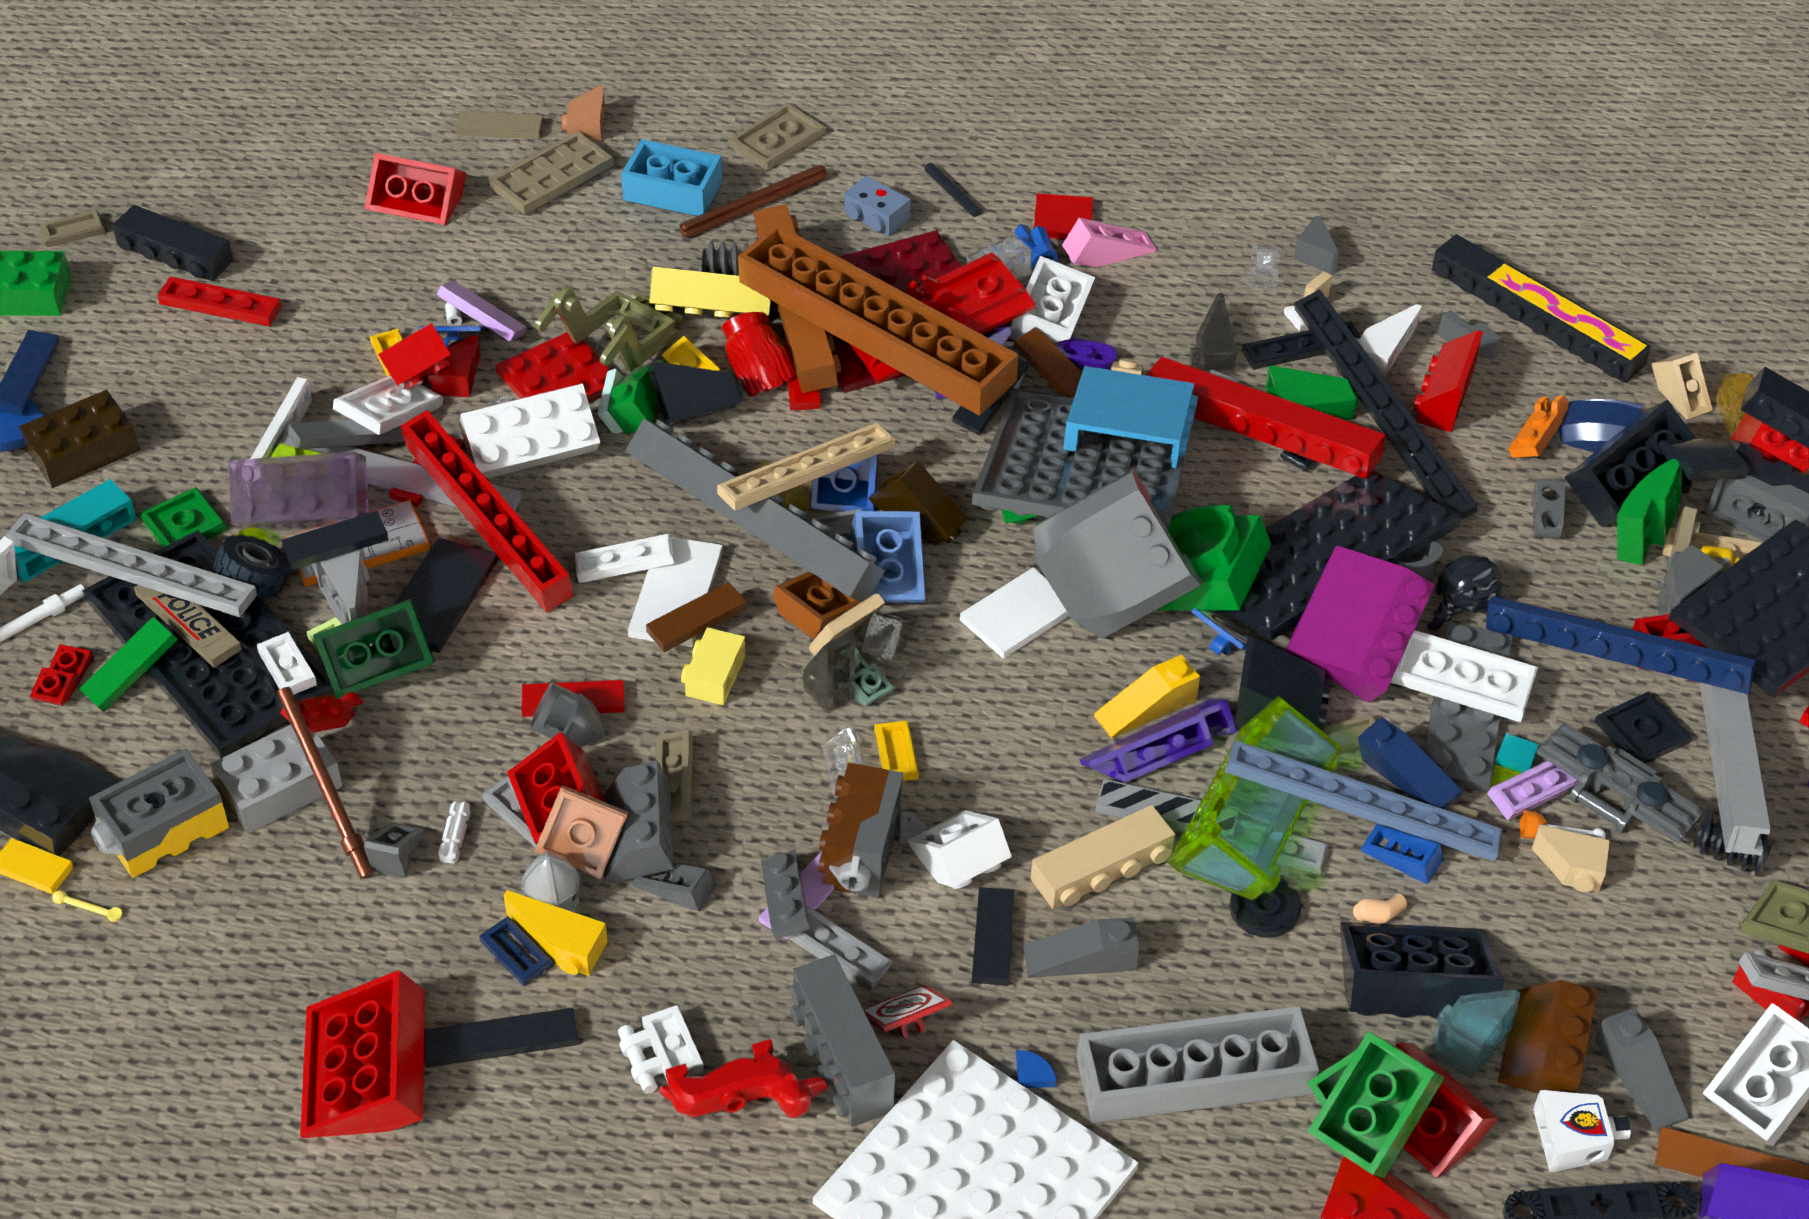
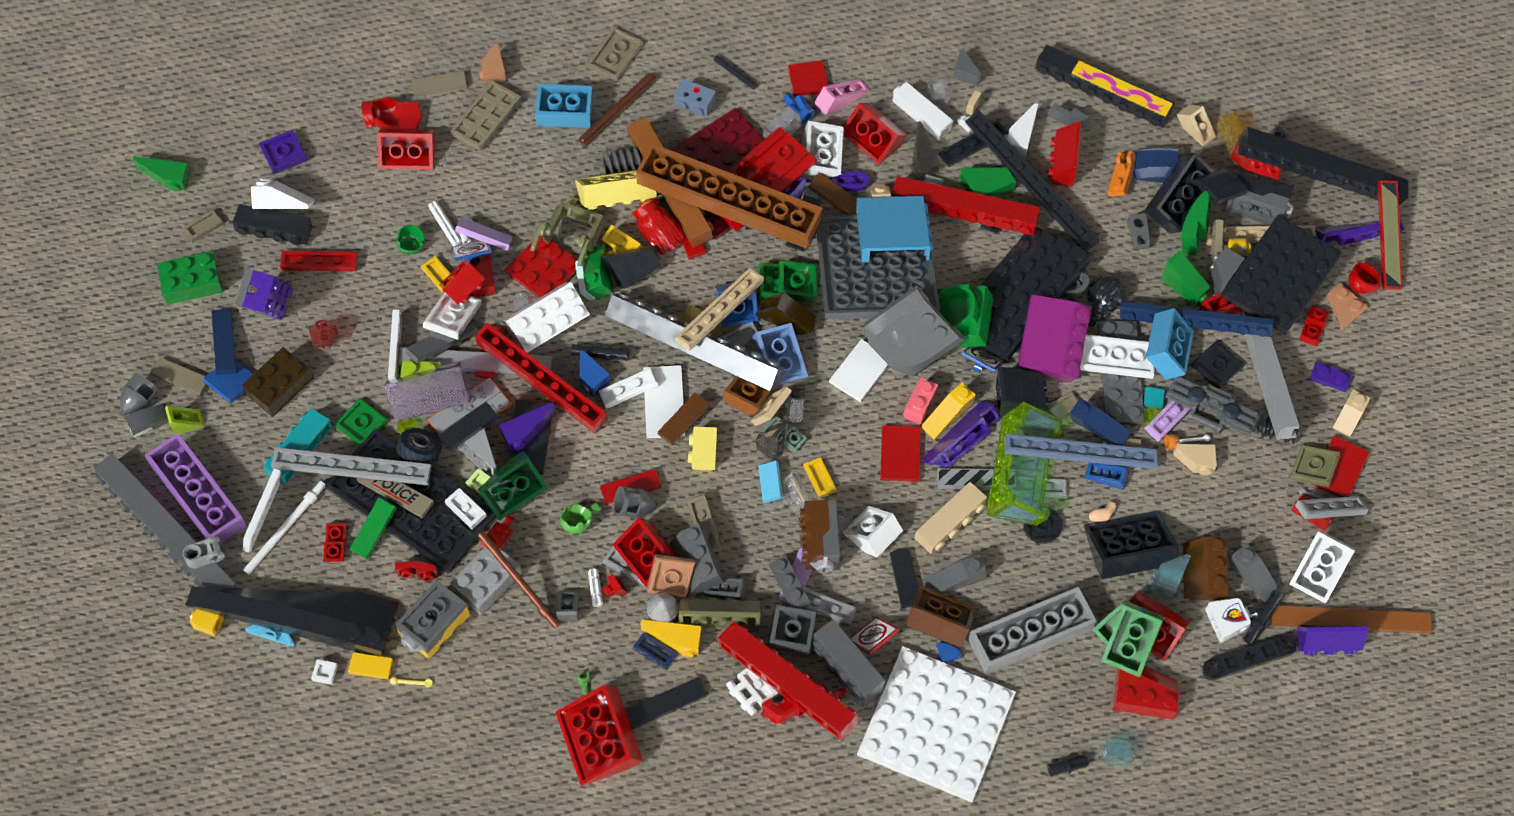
camera: 15 degrees left, 15 degrees up
none -> green slope [133,156,191,191]
none -> dark purple piece [235,268,292,320]
none -> white slope [251,178,314,209]
none -> dark purple plate [259,129,307,174]
none -> clear red brick [308,320,339,349]
none -> red hair [361,97,422,129]
none -> red slope [394,561,438,582]
none -> green hair [396,224,424,255]
none -> white axle [429,201,462,246]
none -> dark purple slope [499,402,555,452]
none -> bright green hair [560,503,602,534]
none -> black pin [571,343,629,361]
none -> bright green hand [577,671,590,695]
none -> blue slope [580,351,610,397]
none -> red tile [602,573,629,597]
none -> olive slope [679,597,760,630]
none -> red brick [717,621,858,742]
none -> green slope [757,260,817,302]
none -> medium azure tile [758,461,783,503]
none -> dark grey brick [769,605,816,658]
none -> red slope [843,103,907,165]
none -> red tile [880,425,920,482]
none -> white brick [893,82,953,140]
none -> coral brick [904,377,938,425]
none -> reddish brown slope [905,585,976,648]
none -> dark azure brick [1146,308,1194,380]
none -> green slope [1161,251,1210,307]
none -> black pin [1242,590,1284,646]

